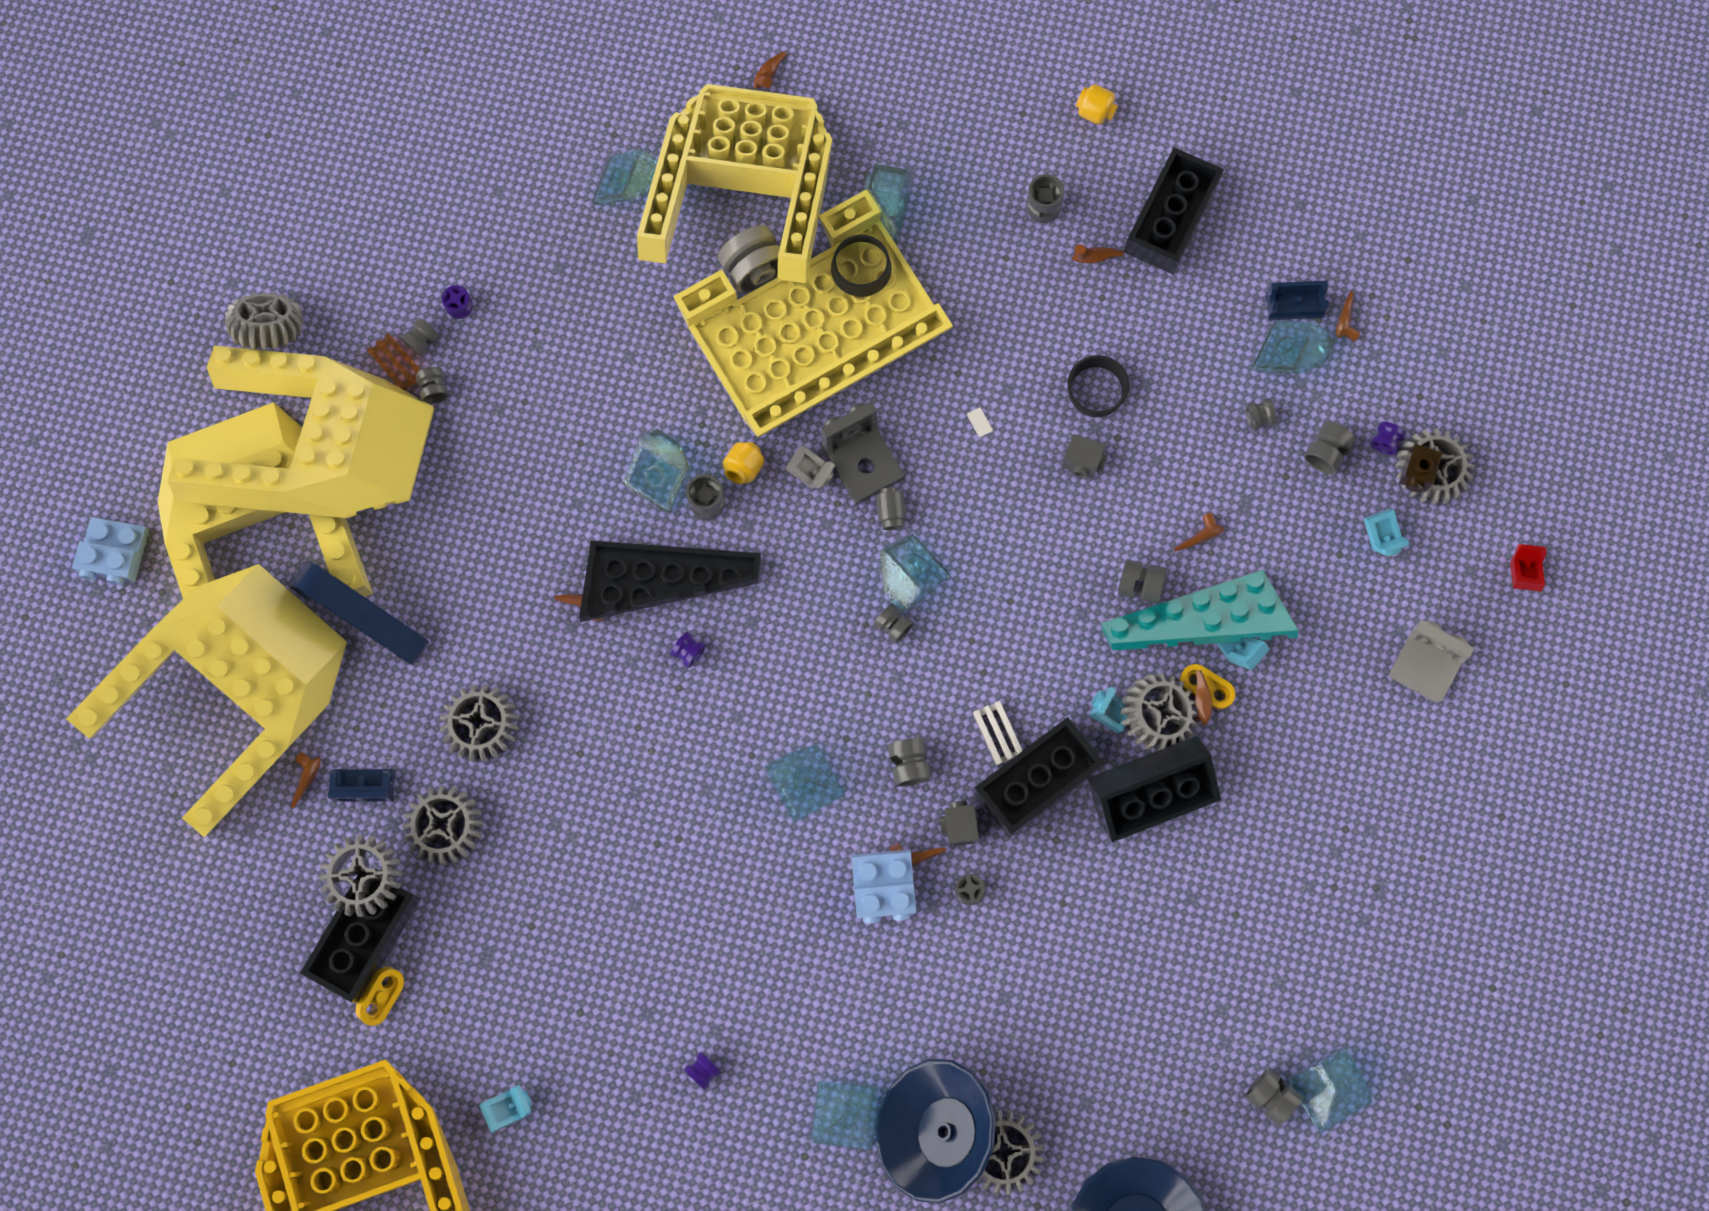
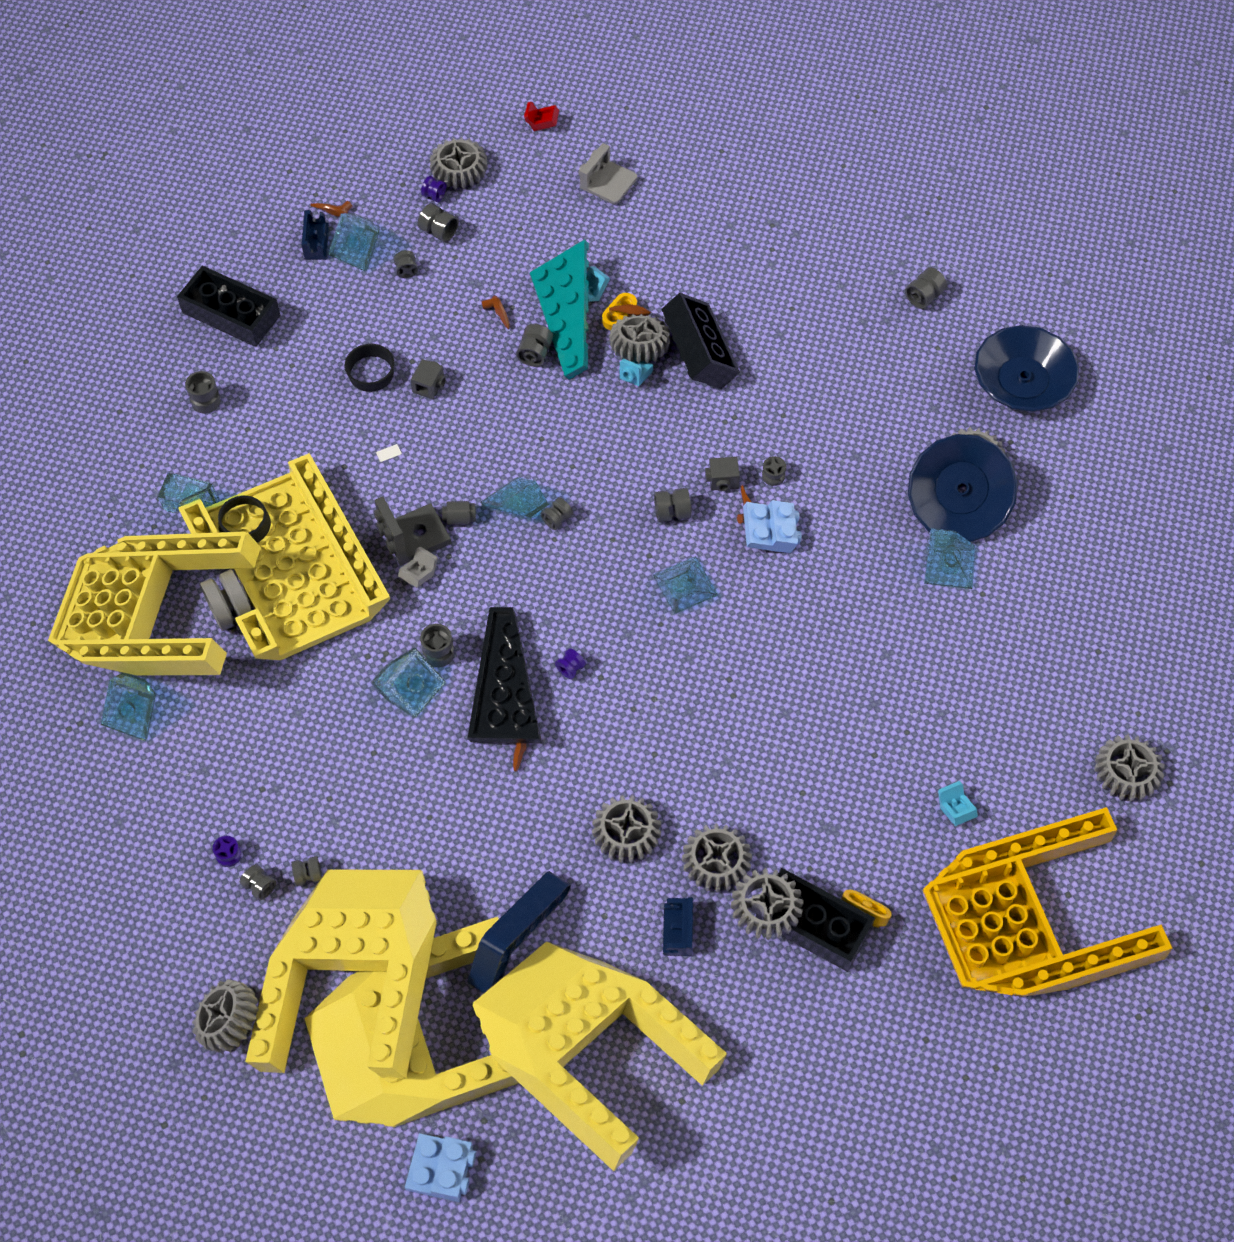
camera: 90 degrees left, 15 degrees down
dark orange bar [291,752,321,808] -> none
clear orange tile [367,333,421,390] -> none
dark purple wheel [684,1051,722,1090] -> none
yellow head [722,442,764,484] -> none
dark orange bar [754,51,787,89] -> none
white tile [973,701,1023,766] -> none
black brick [973,717,1105,839] -> none
dark orange bar [1071,244,1124,263] -> none
yellow head [1076,84,1118,125] -> none
clear light blue slope [1288,1048,1372,1134] -> none
medium azure bracket [1363,508,1410,556] -> none
dark brown brick [1399,444,1443,492] -> none

